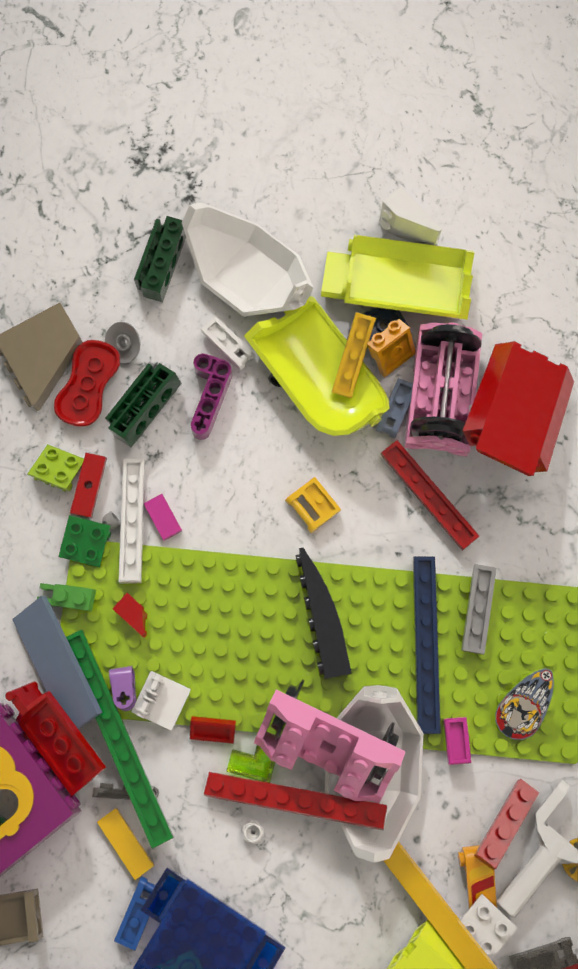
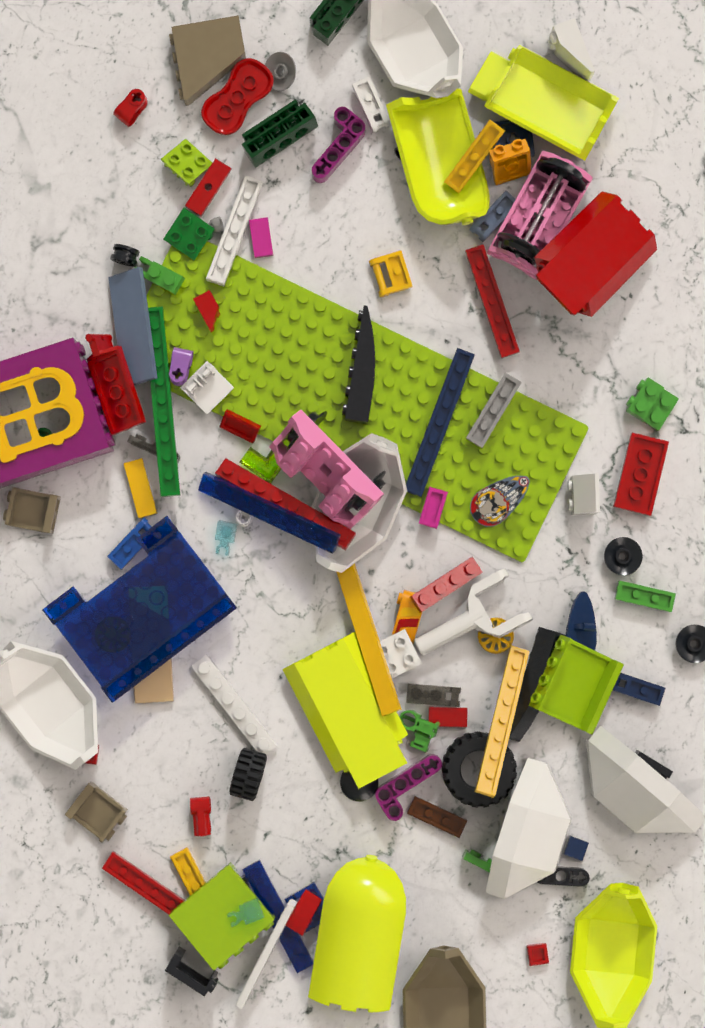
camera: 20 degrees right, 10 degrees up
none -> black wheel [110,244,140,267]
none -> clear blue plate [198,472,341,554]
none -> clear light blue plate [215,520,238,556]

